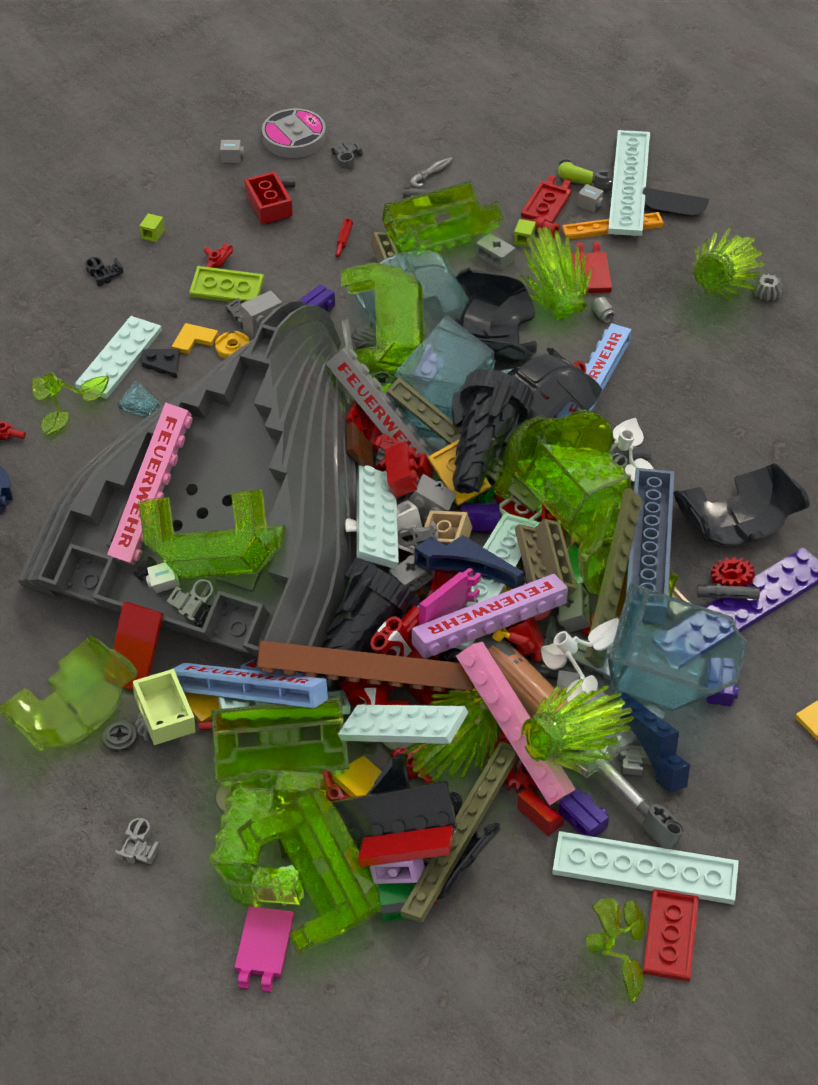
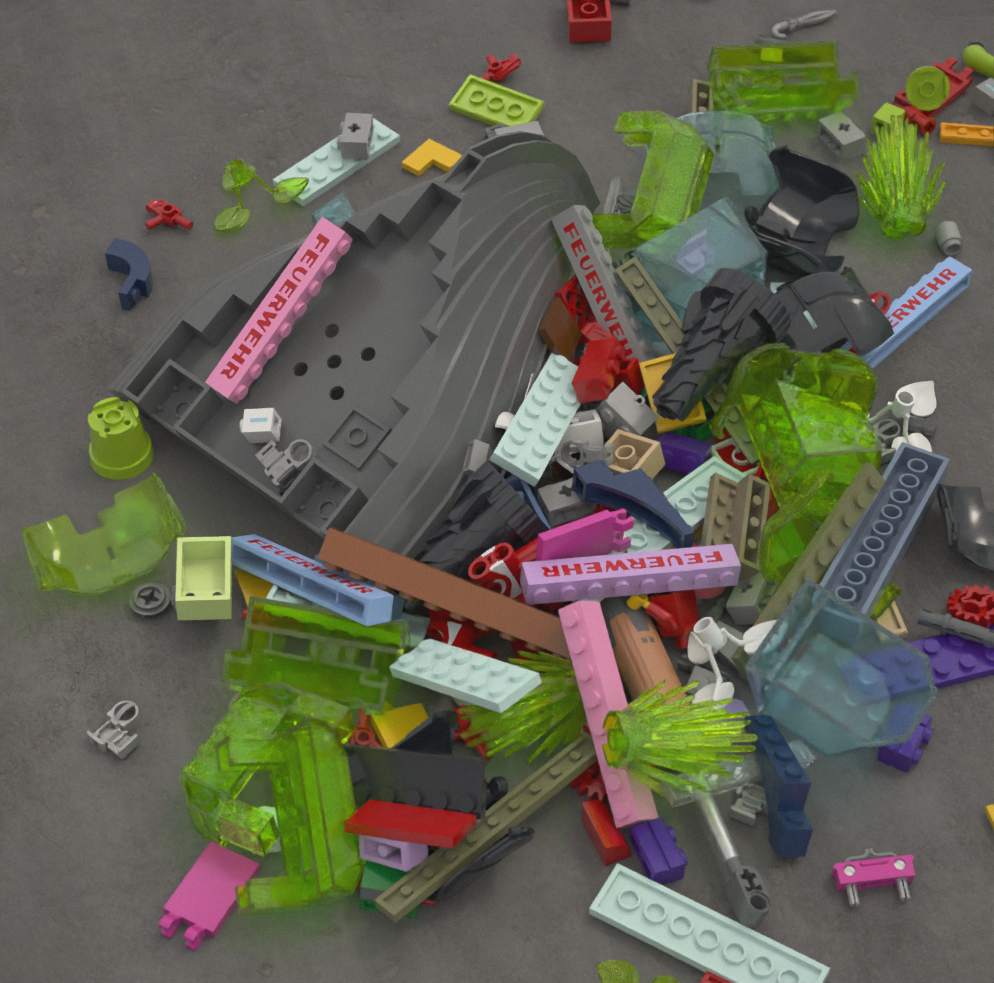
camera: 20 degrees right, 0 degrees up
black piece [85,257,123,286] -> none
red tile [106,601,164,691] -> none
black piece [133,556,157,581] -> none
clear neon green wedge [138,489,286,578] -> none
lime brick [139,213,165,242] -> none
black wing [142,349,179,378] -> none
dark purple brick [298,284,335,311] -> none
red axle [335,218,353,257] -> none
tile [571,242,612,294] -> none
none -> lime piece [88,397,154,480]
none -> light grey brick [337,113,374,160]
none -> light grey piece [462,439,492,476]
none -> dark pink piece [831,848,915,907]
none -> lime tile [905,66,950,111]

